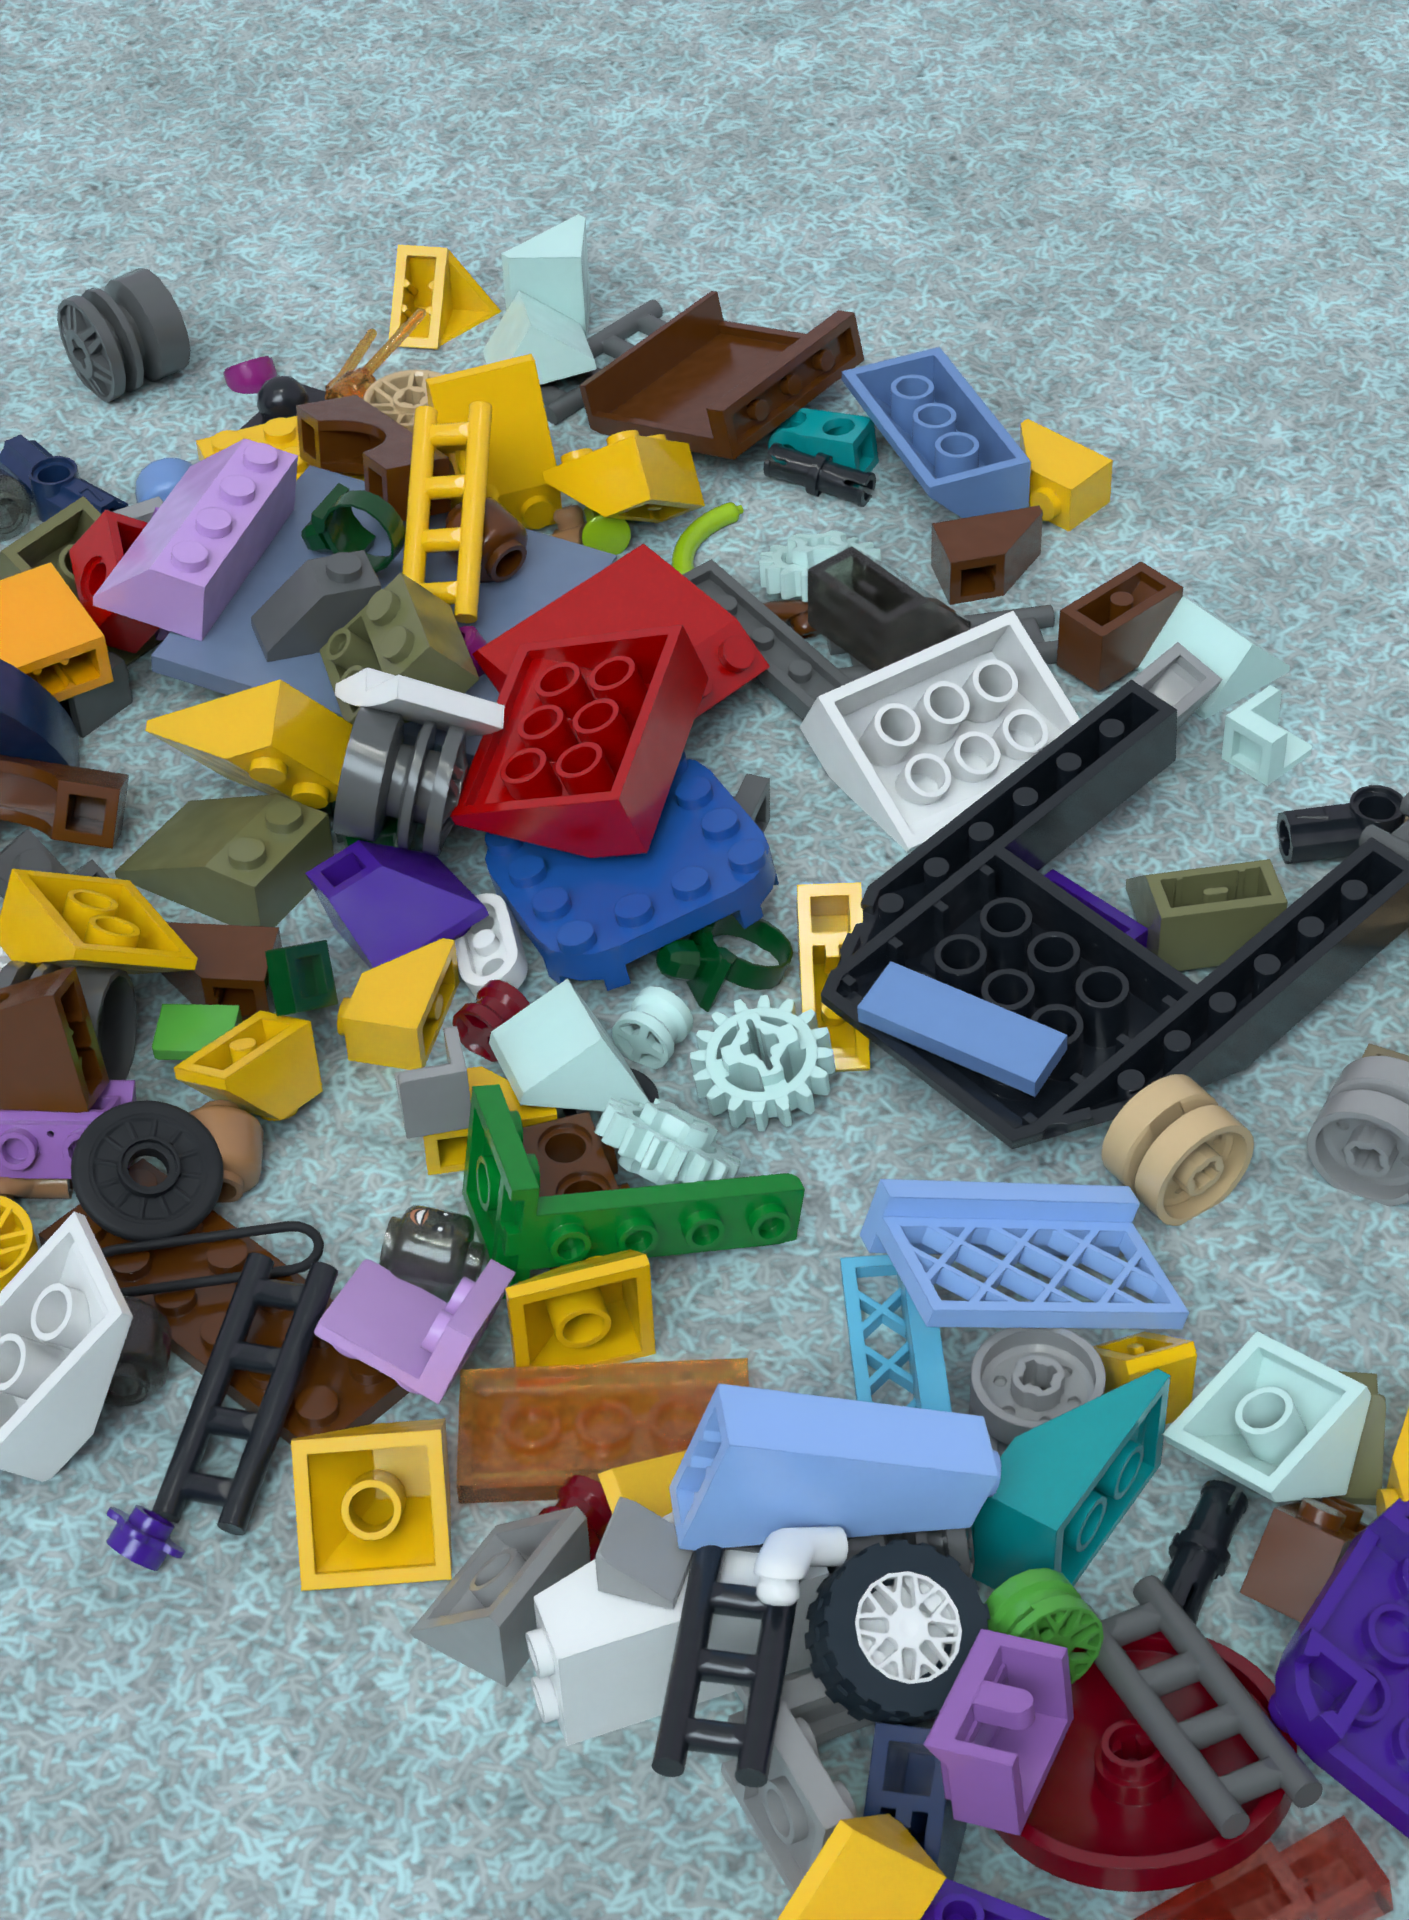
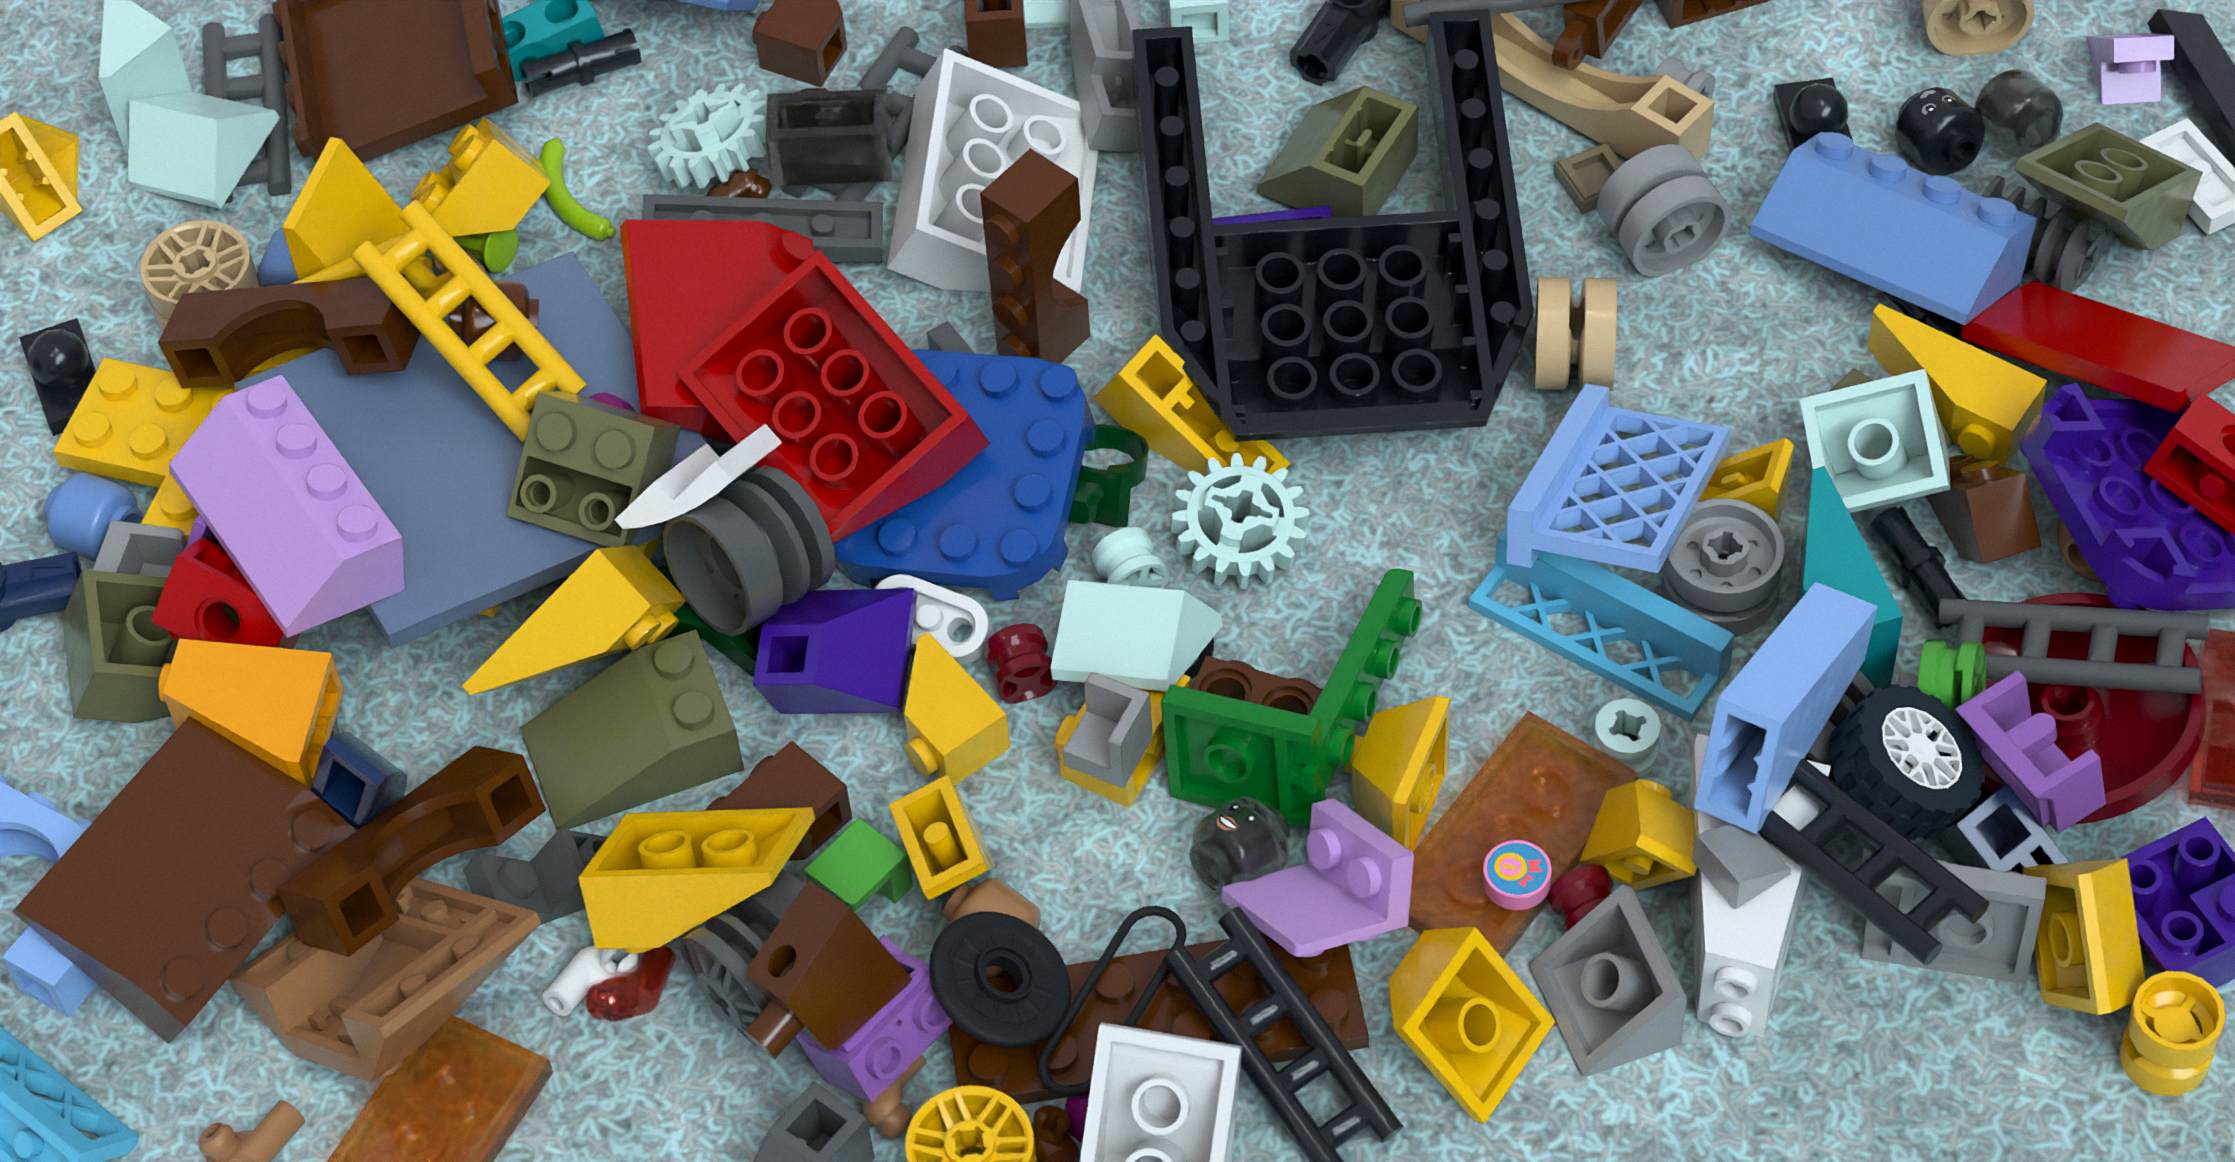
camera: 50 degrees left, 10 degrees up
dark grey slope [251,550,381,662] -> none
dark green slope [265,940,338,1016] -> none
dark green piece [301,483,406,573] -> none
clear orange plant [325,308,426,400] -> none
light aqua gear [594,1098,741,1185] -> none
white arm [754,1526,848,1606] -> none
medium blue tile [857,961,1067,1097] -> none
none -> reddish brown arch [980,148,1091,364]
none -> tile [1483,840,1552,910]

